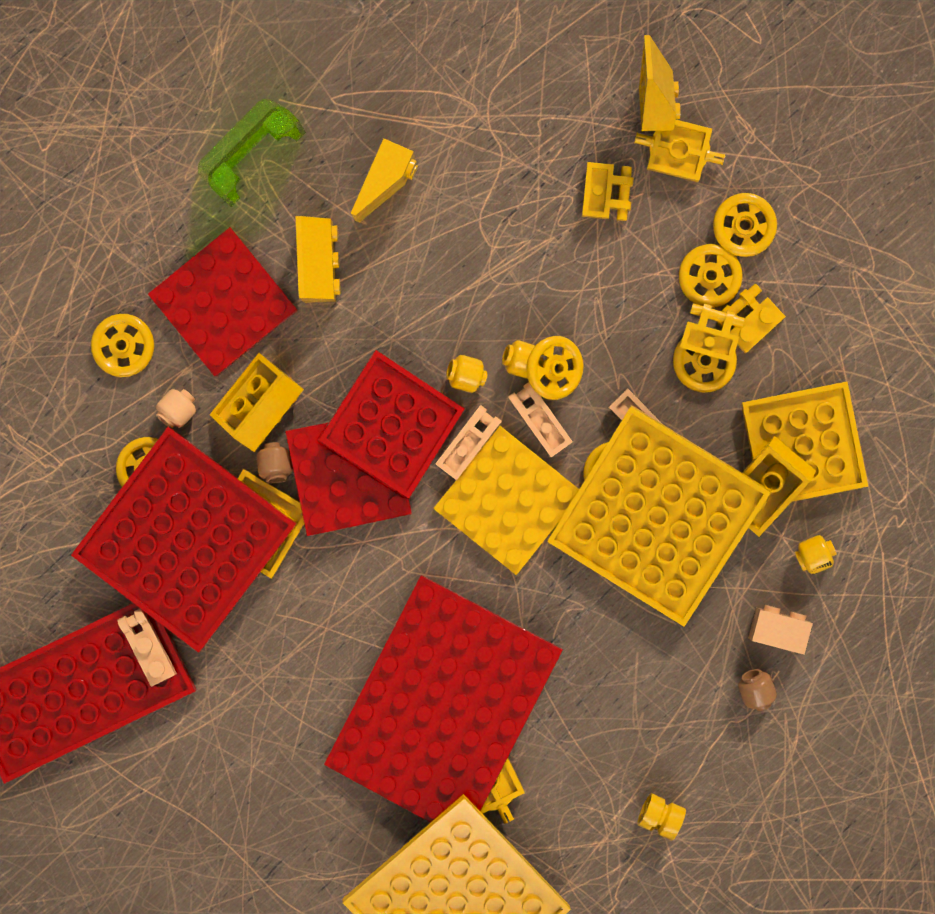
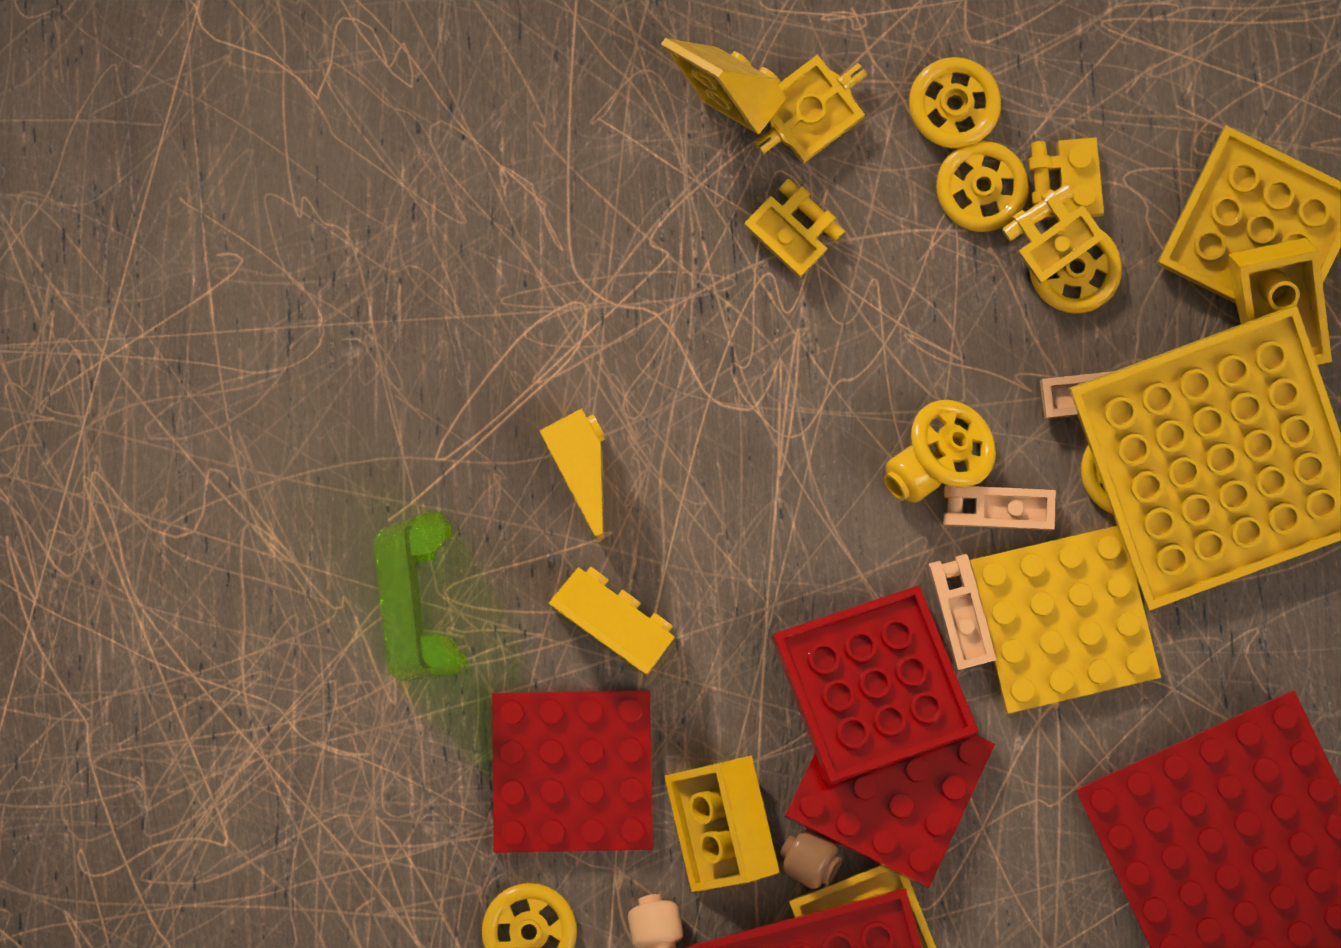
camera: 50 degrees left, 5 degrees down
yellow head [446,355,487,393] -> none

